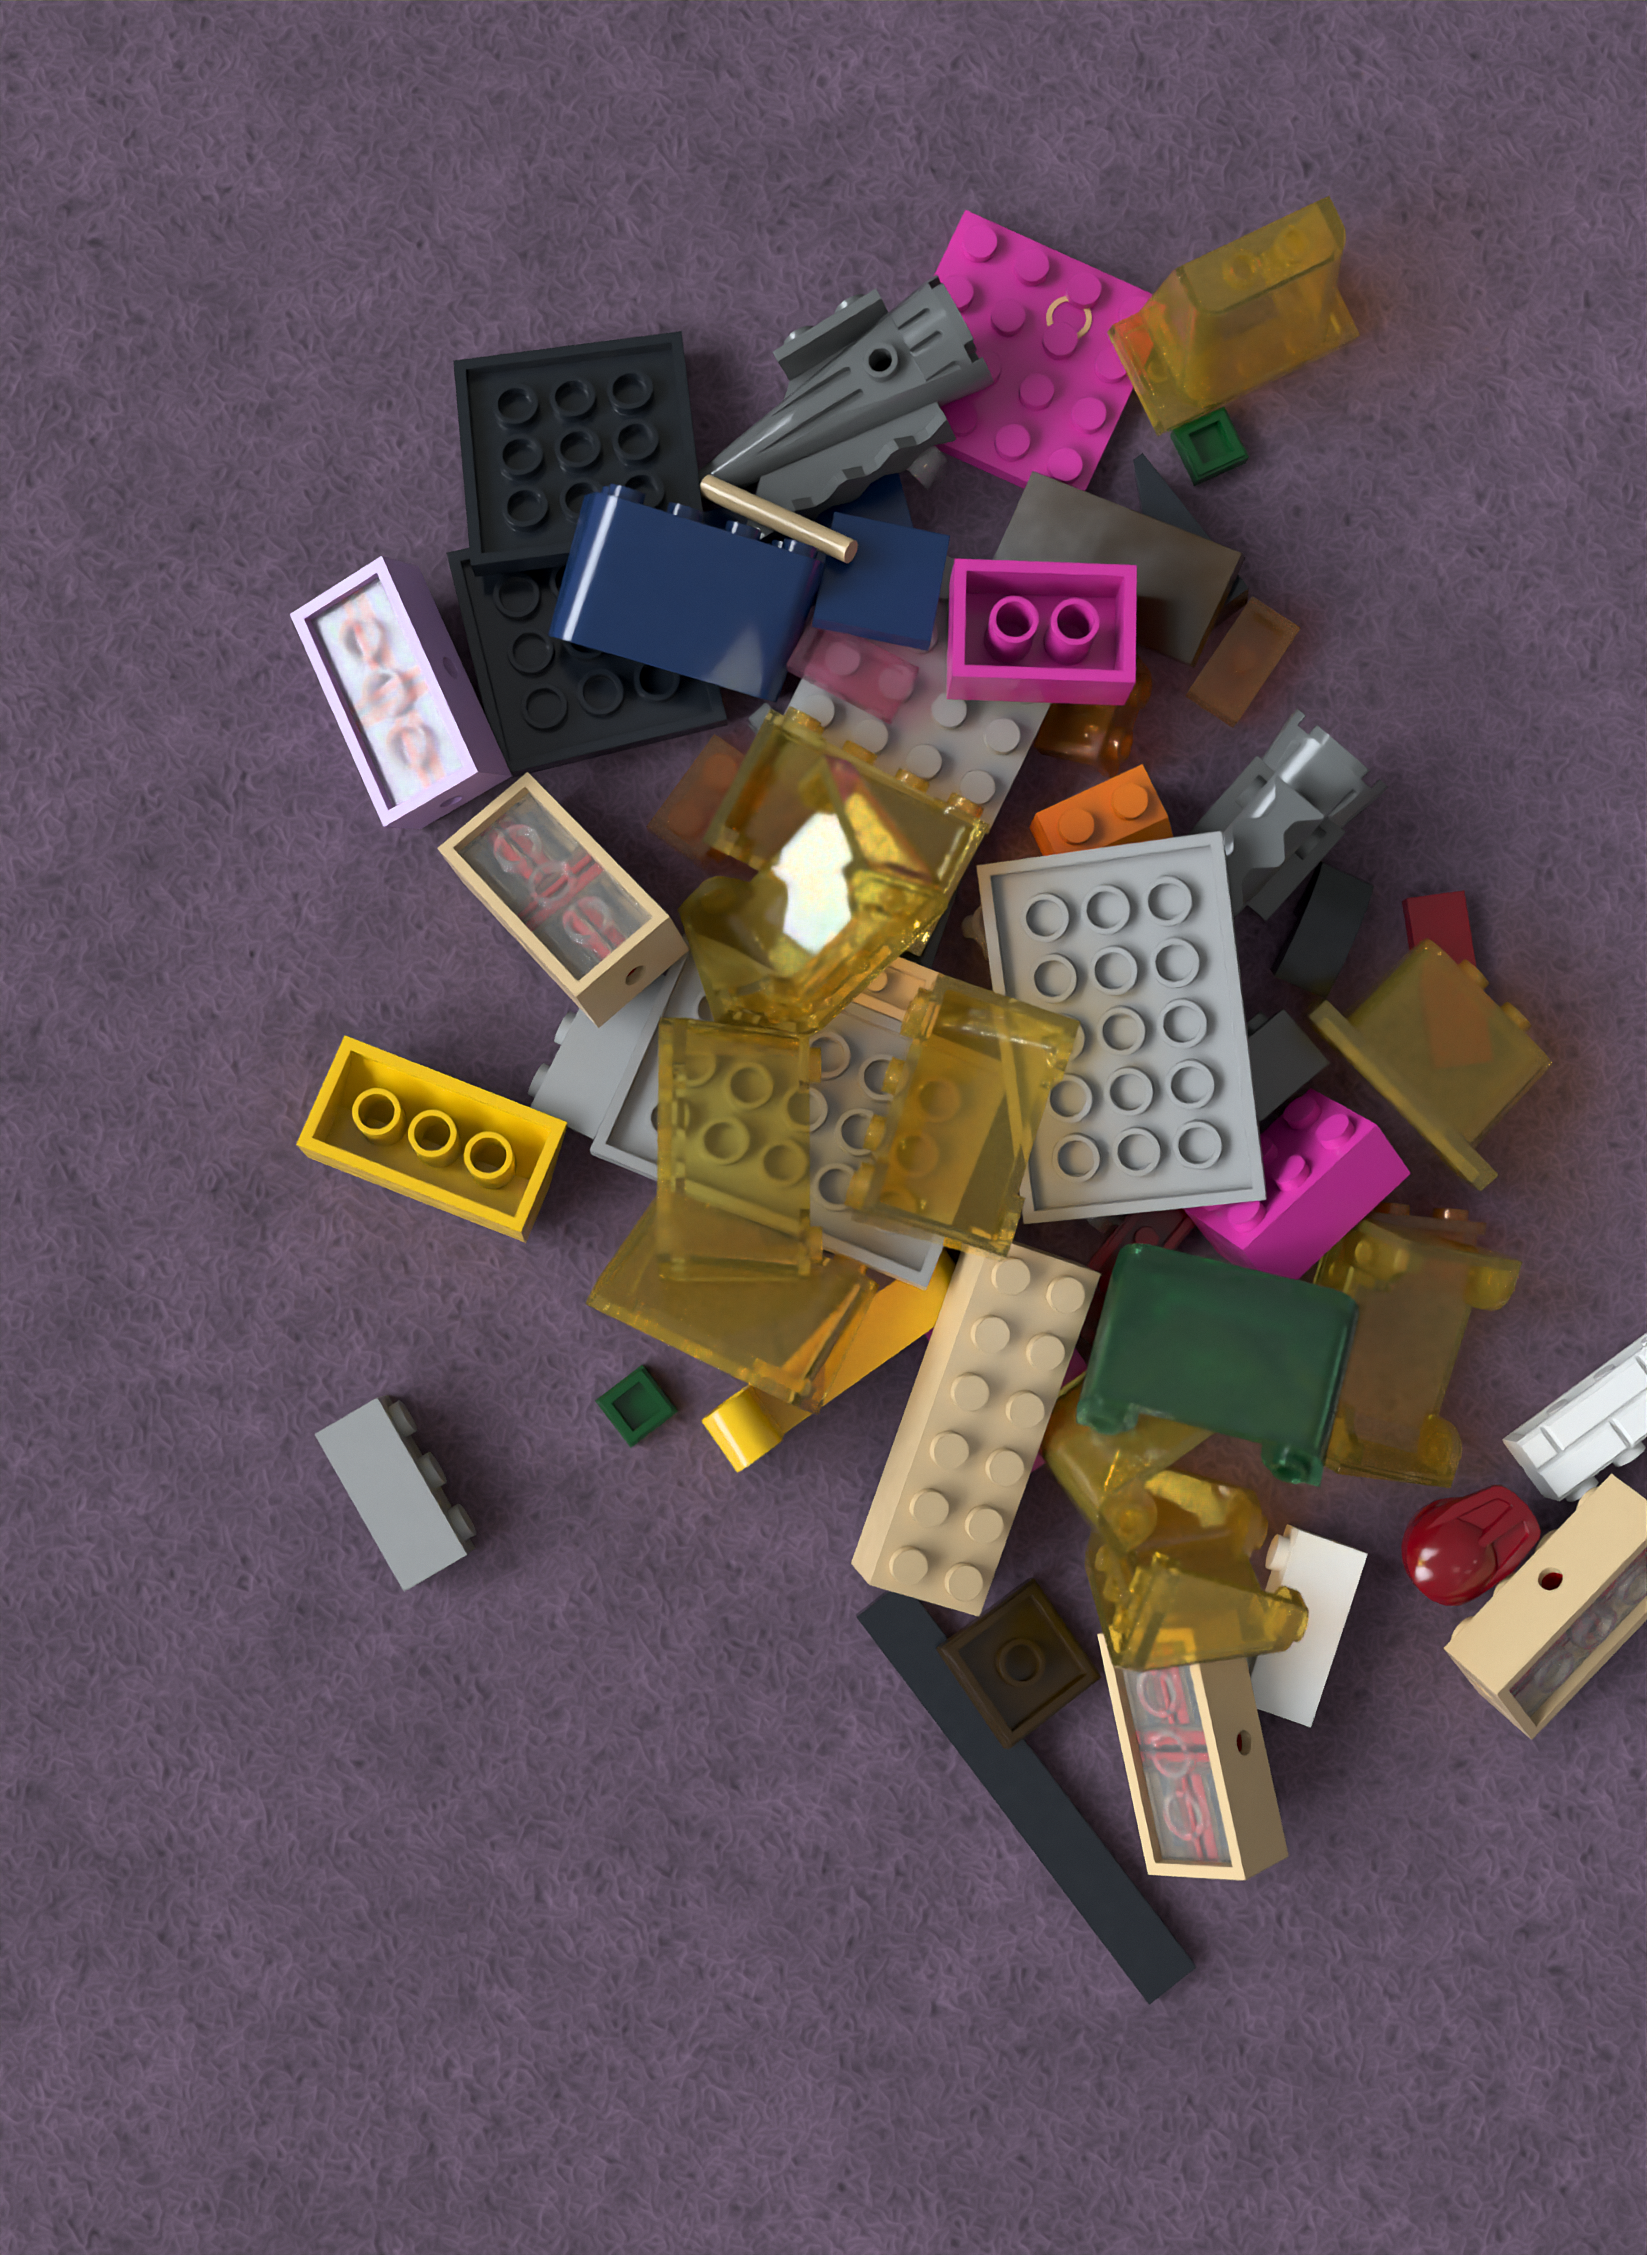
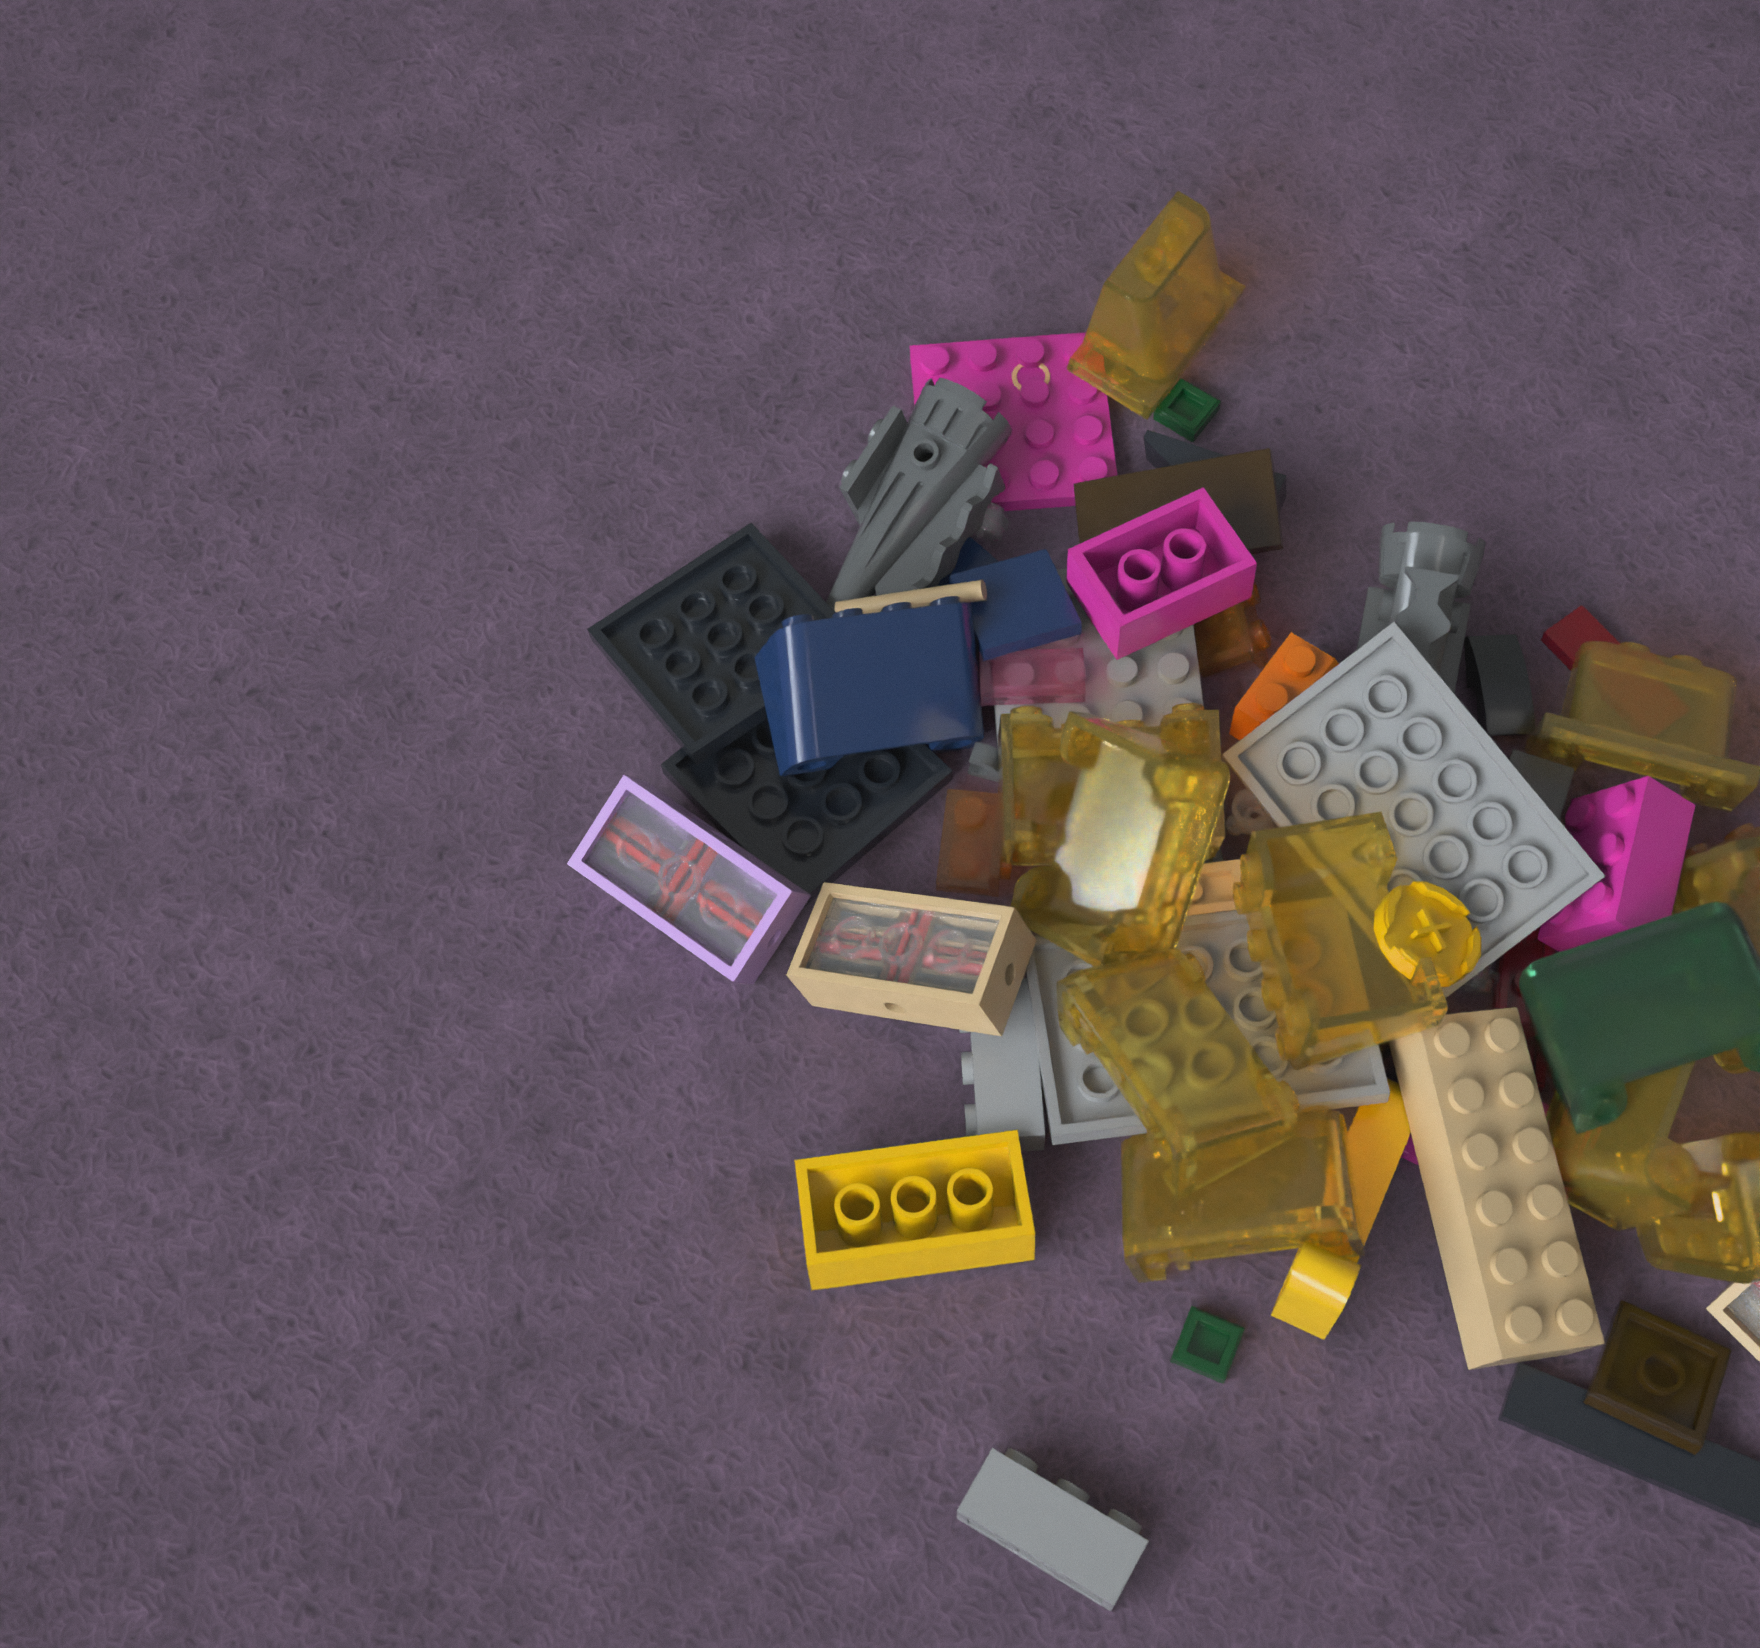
camera: 20 degrees left, 20 degrees down
clear orange plate [1185,596,1301,728] -> none
none -> yellow tile [1374,881,1482,987]

